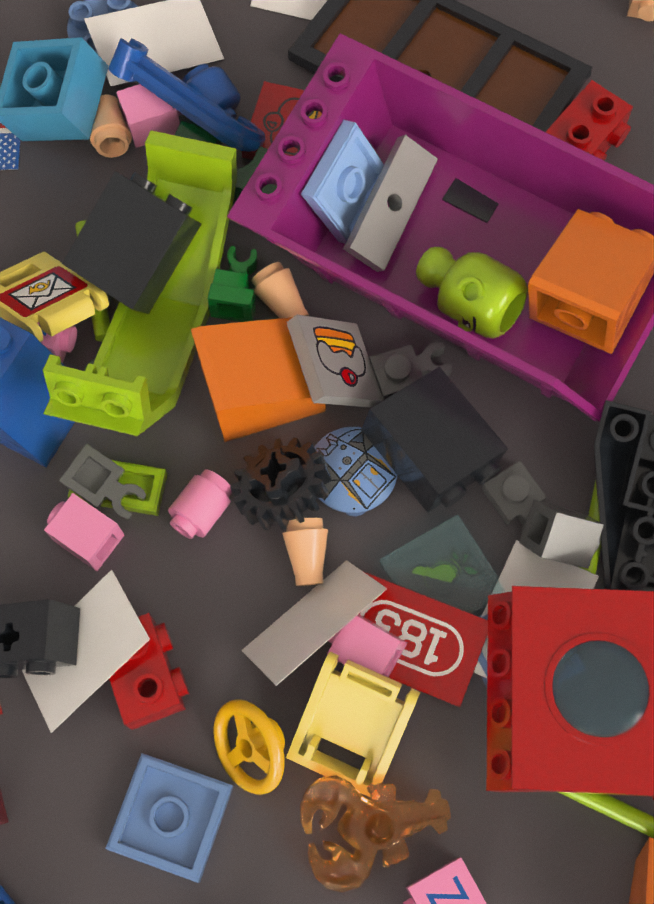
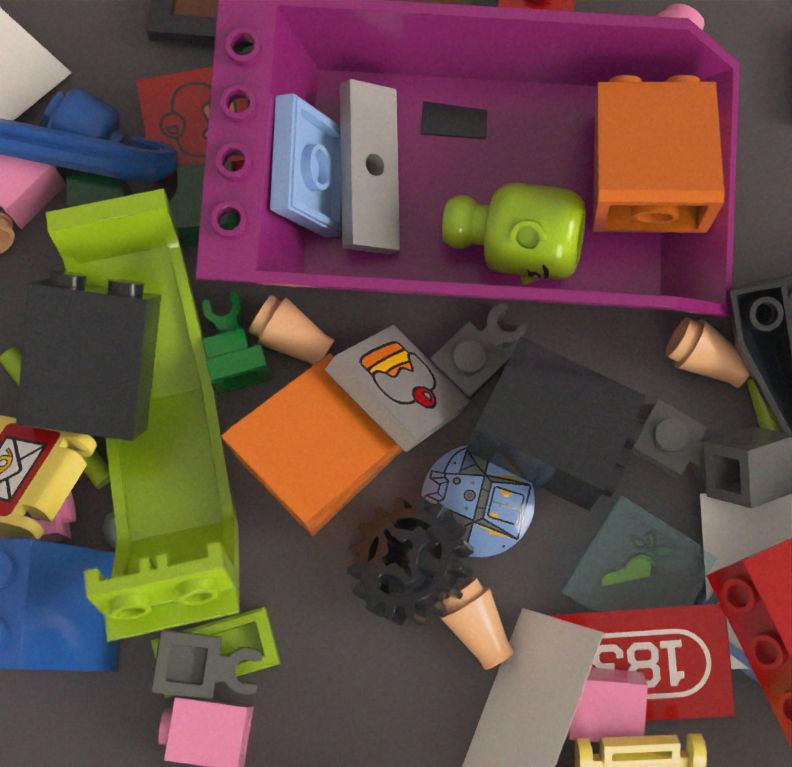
camera: 30 degrees left, 5 degrees up
bright pink brick [168,469,233,539] -> none
none -> light nougat cone [665,317,750,388]

